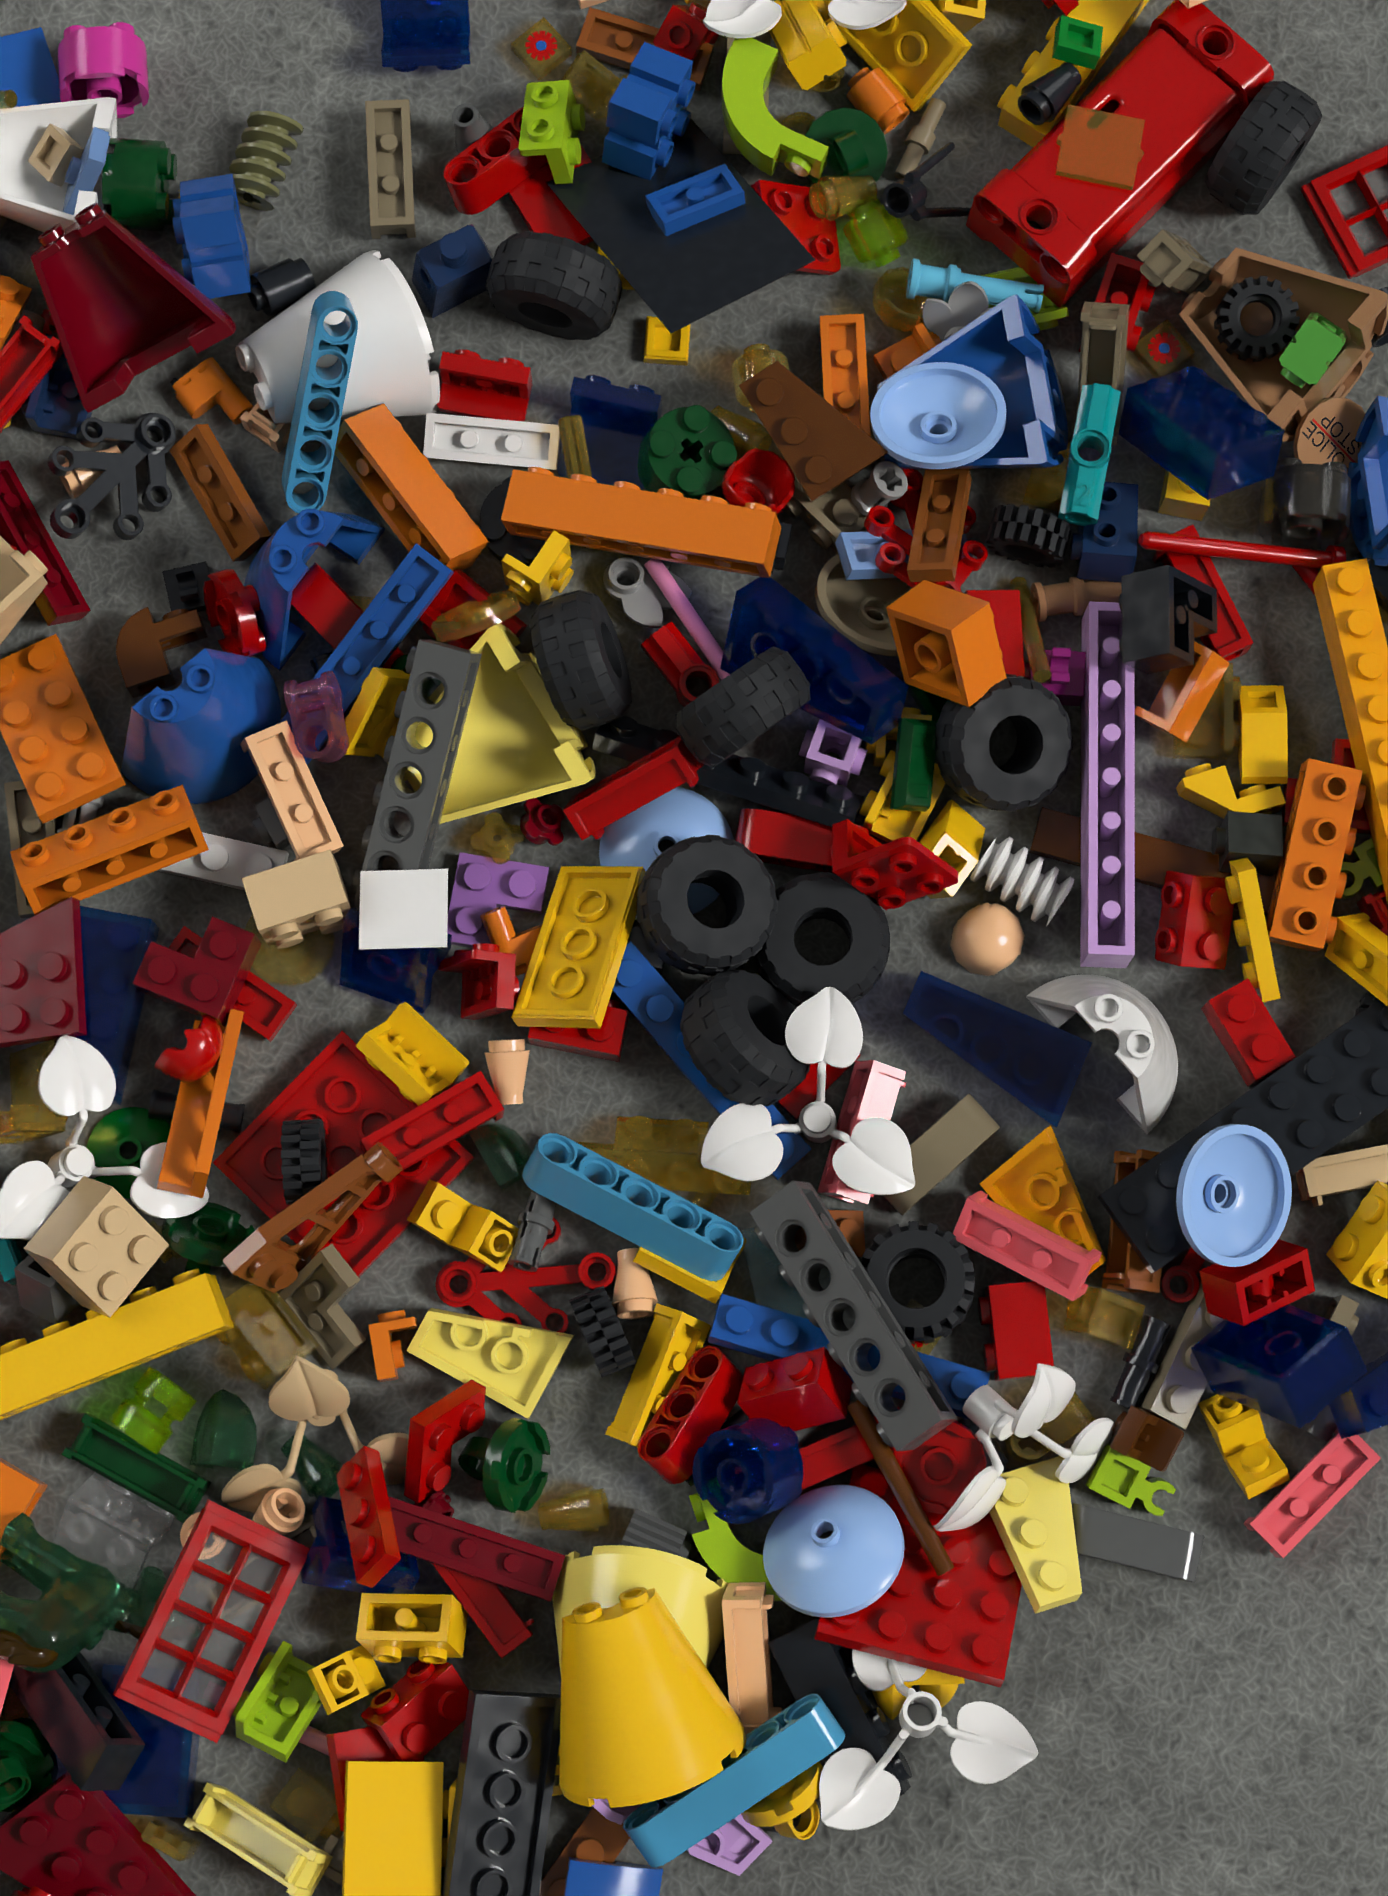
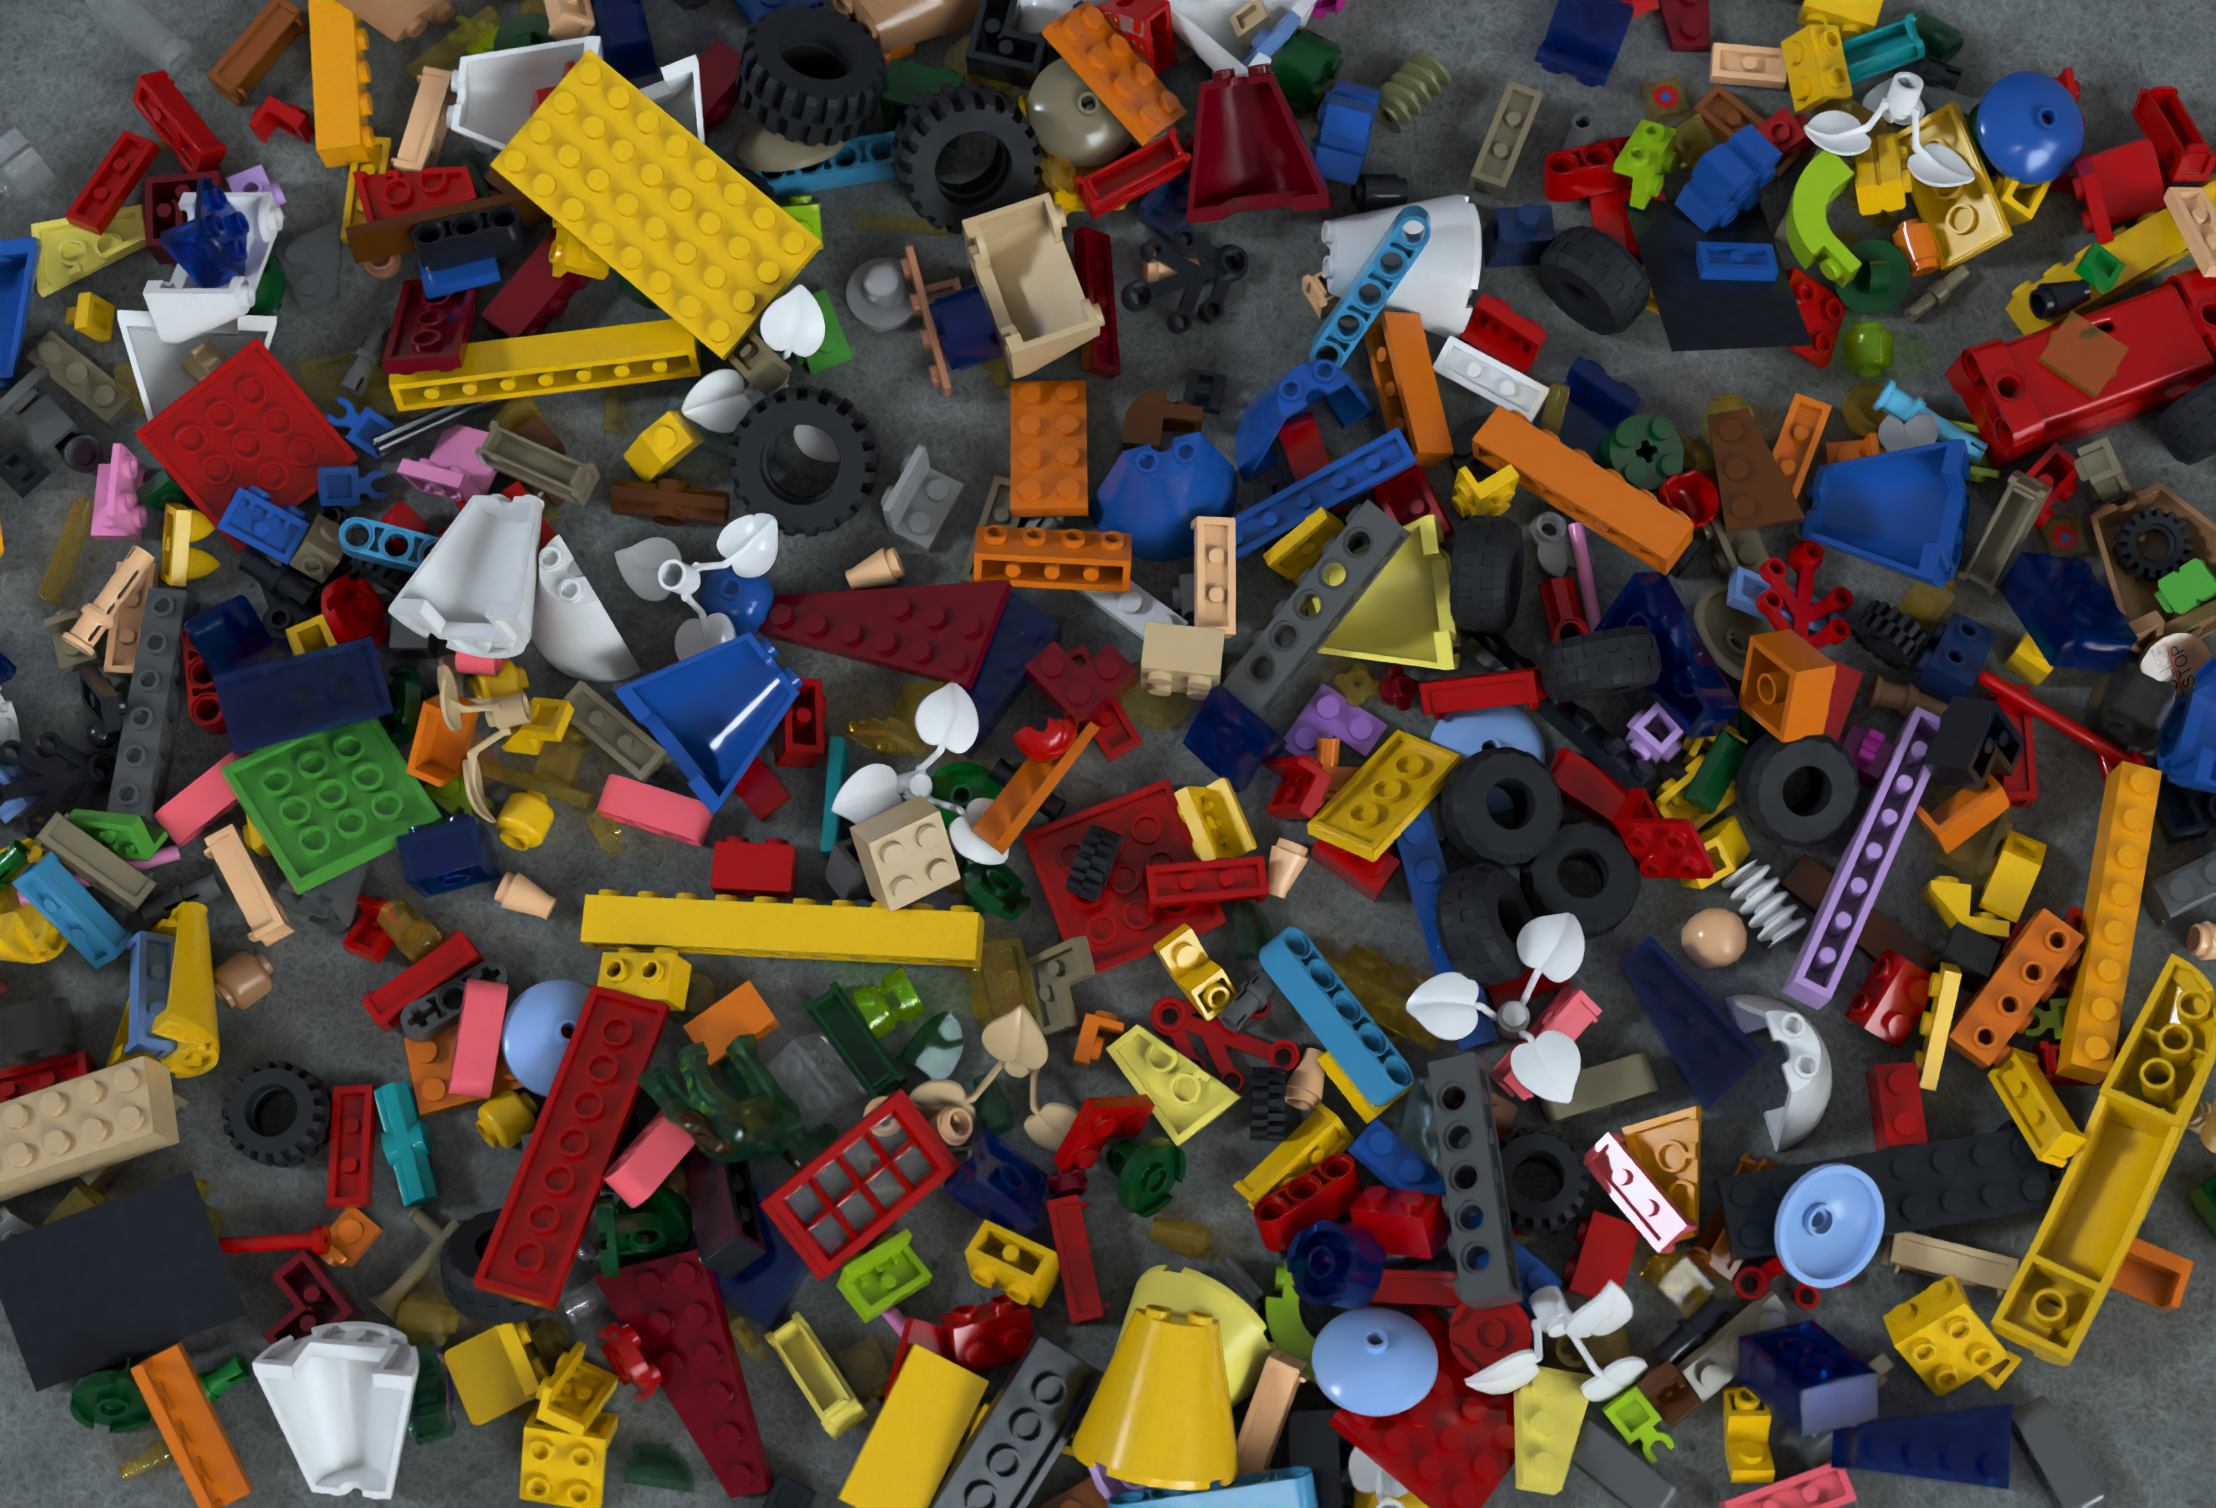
camera: 30 degrees right, 5 degrees down
dark orange plate [169,424,272,562] -> none
orange piece [170,357,254,425] -> none
red plate [203,569,266,657] -> none
dark orange plate [223,1142,403,1293] -> none
clear pink piece [284,671,349,763] -> none
yellow slope [307,1645,386,1715] -> none
red plate [336,1446,401,1588] -> none
white sticker [359,869,448,950] -> none
dark red plate [388,1496,566,1602] -> none
clear yellow tile [431,590,521,642] -> none
yellow tile [644,316,691,366] -> none
clear yellow cone [809,175,878,221] -> none
reddish brown bar [846,1400,954,1576] -> none
light grey bush [851,461,908,516] -> none
light blue dish [870,362,1006,469] -> none
black plant [880,142,971,221] -> none
dark orange plate [907,469,972,582] -> none
clear yellow bar [1009,577,1051,683] -> none
teal piece [1058,383,1121,526] -> none
red brick [1200,1239,1315,1326] -> none

